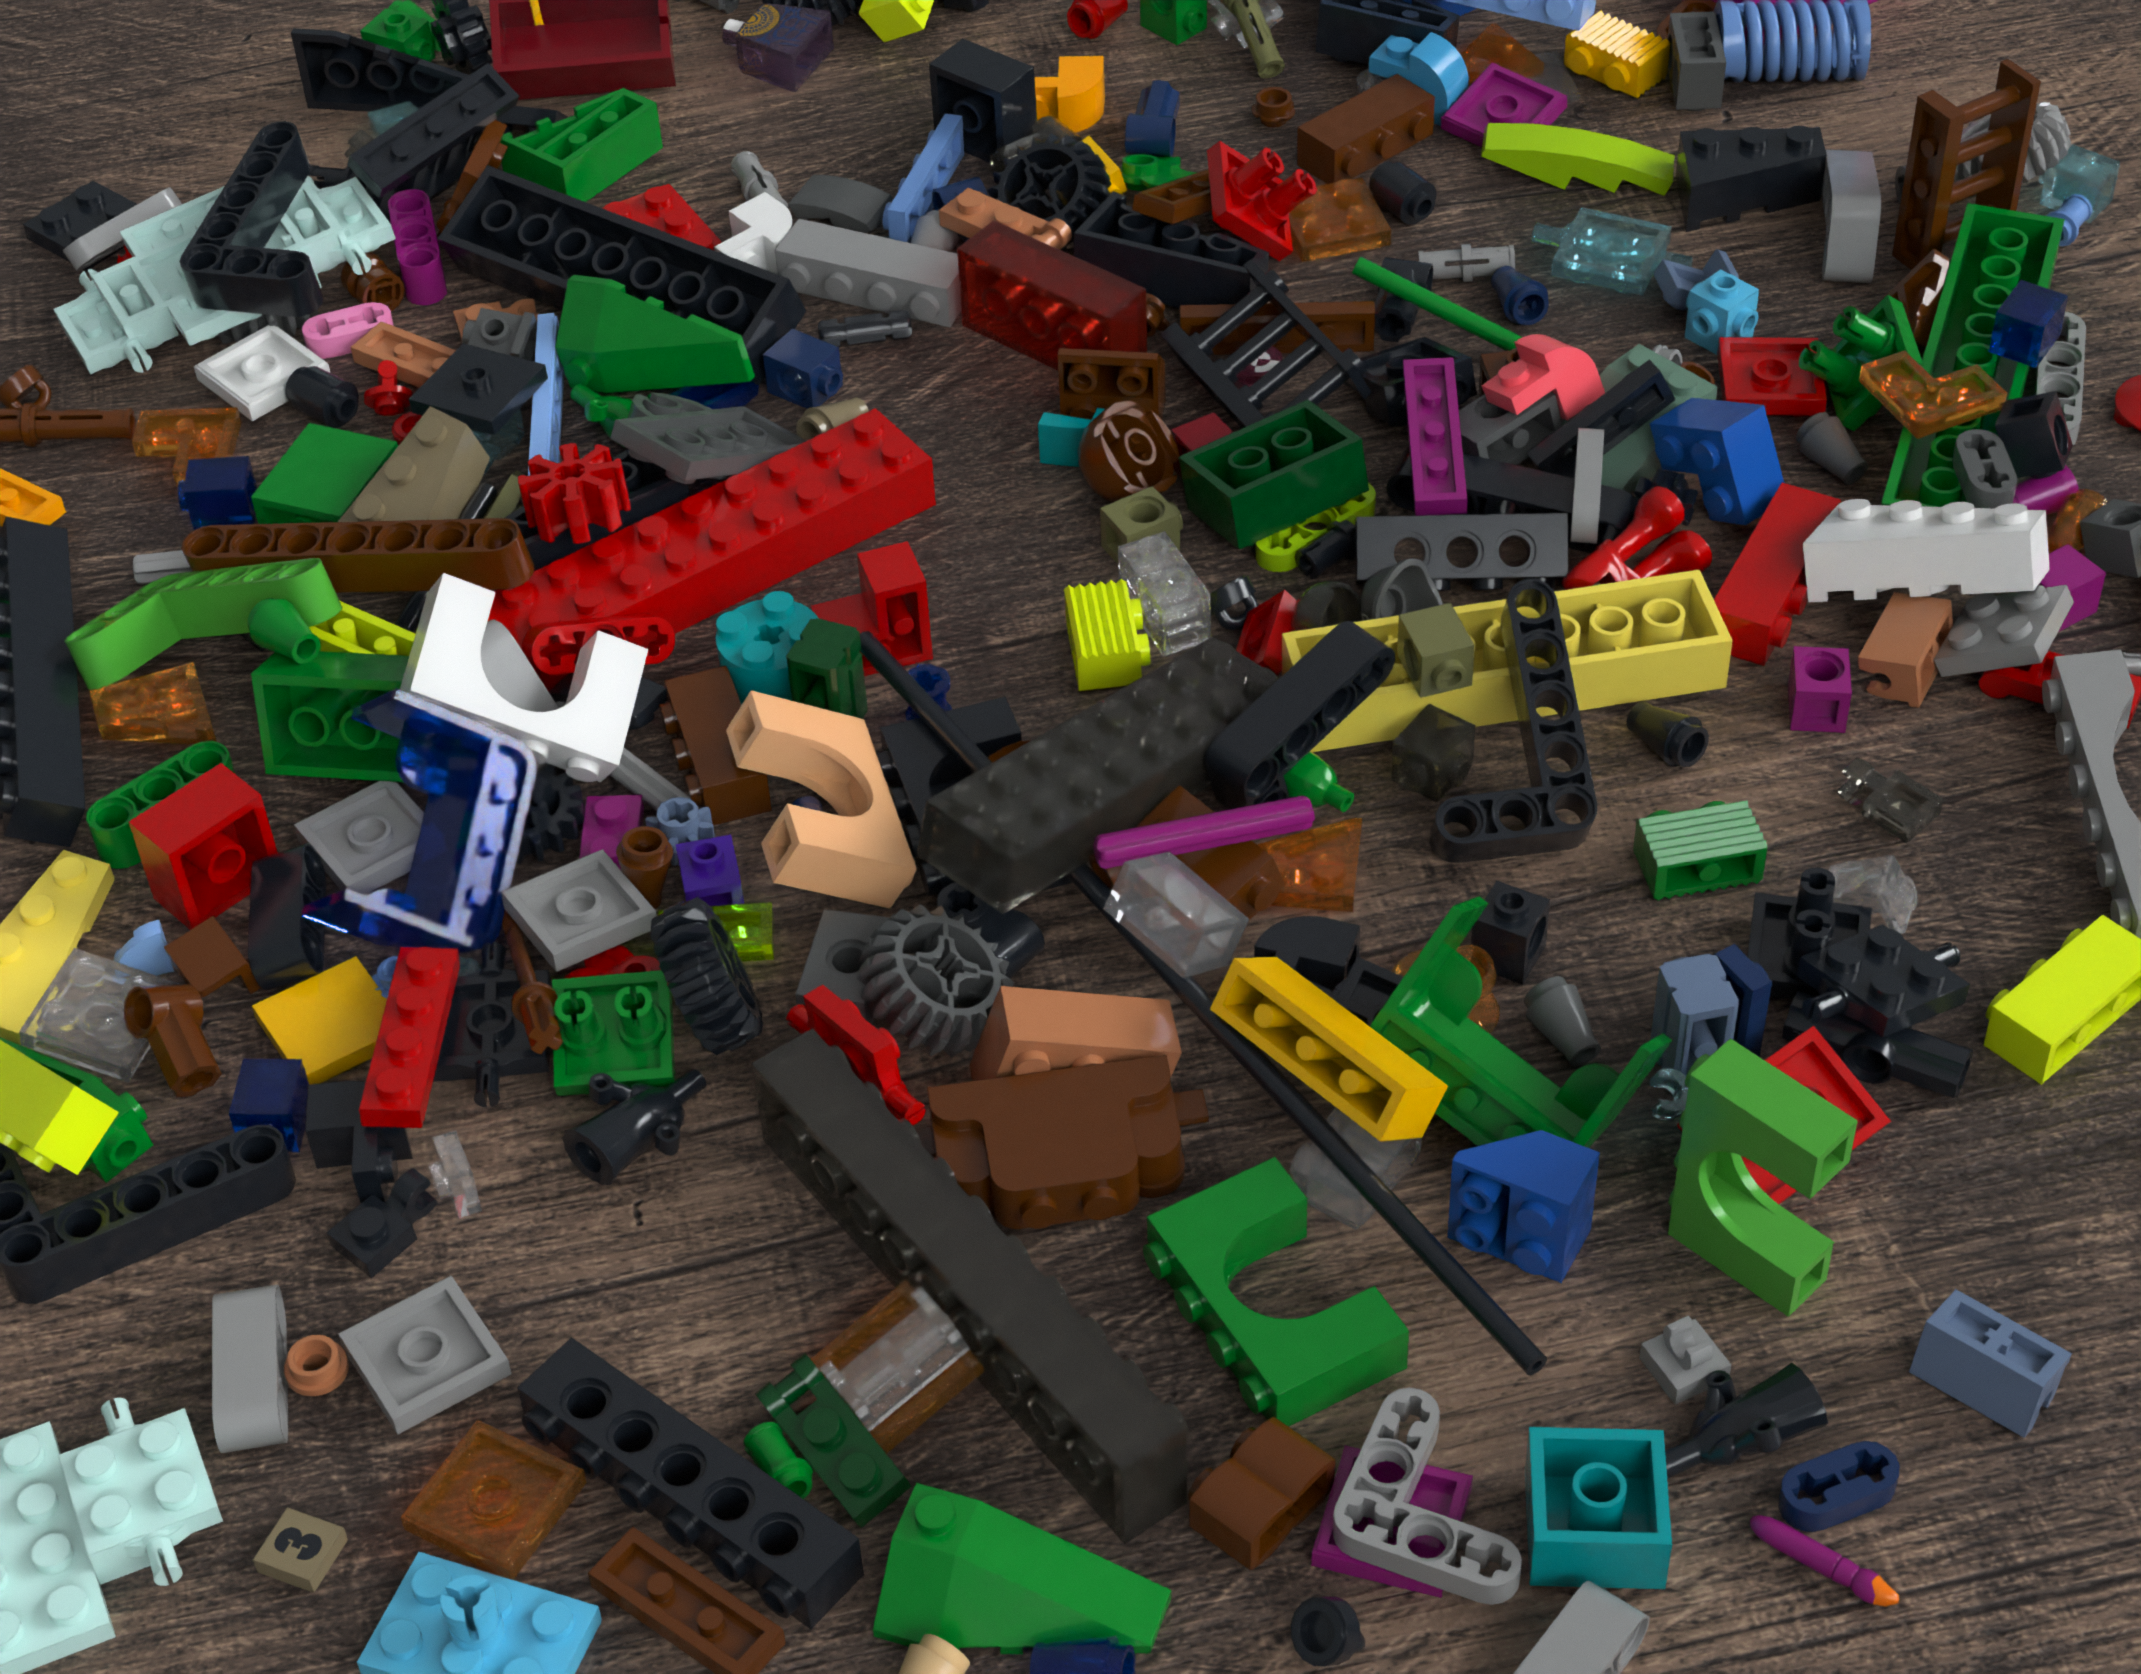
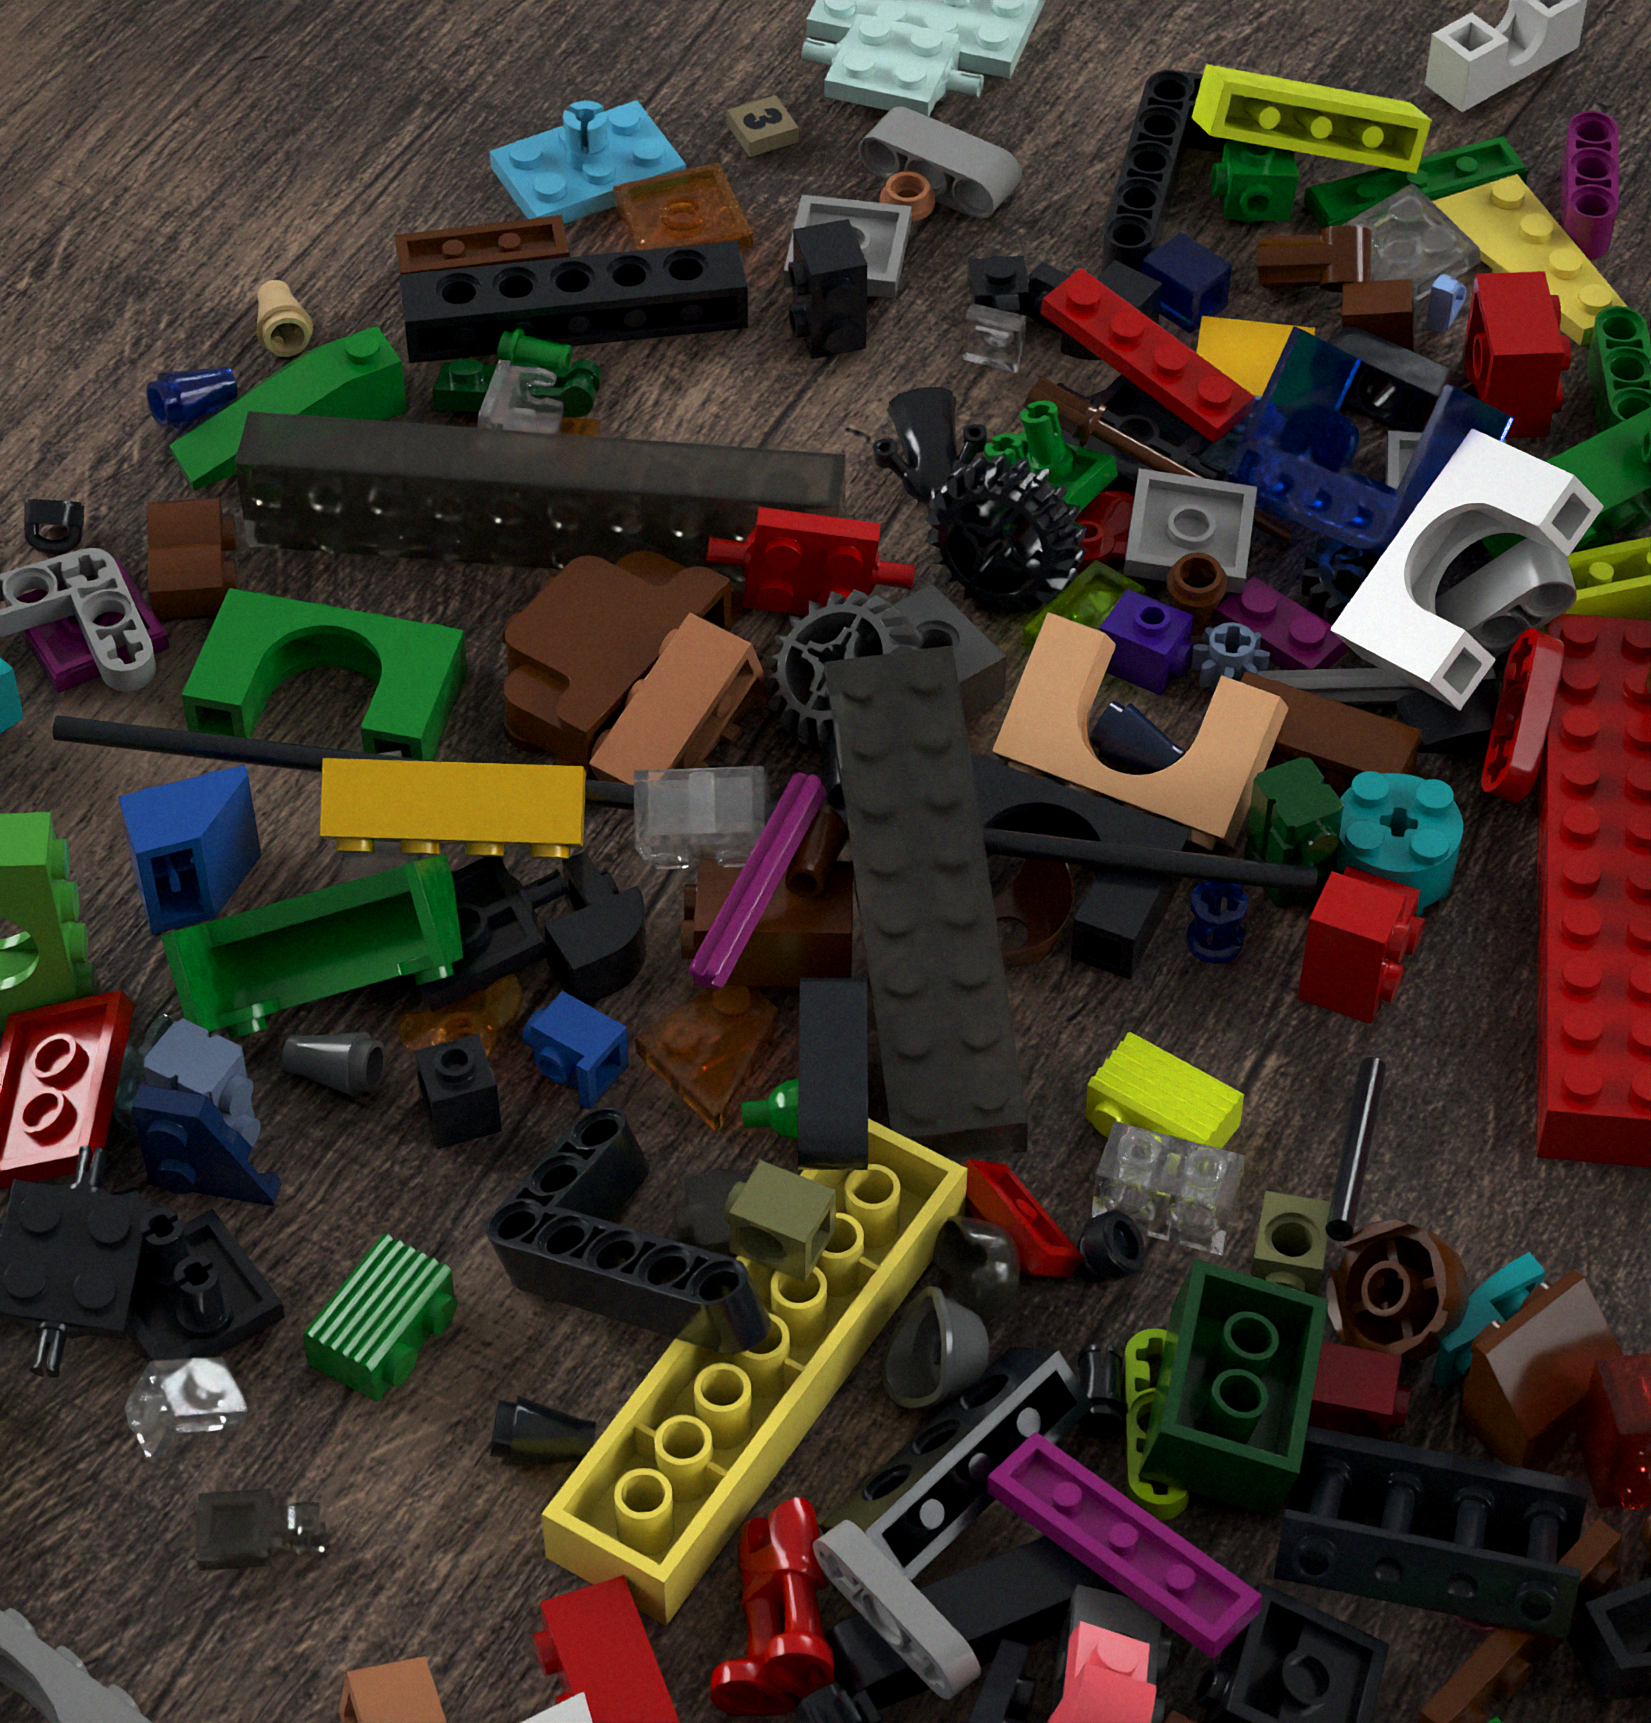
camera: 130 degrees right, 5 degrees up
magenta brick [1788,646,1852,733] -> none
none -> blue brick [522,991,629,1110]
none -> black brick [788,219,868,359]
none -> black piece [1325,1057,1386,1241]

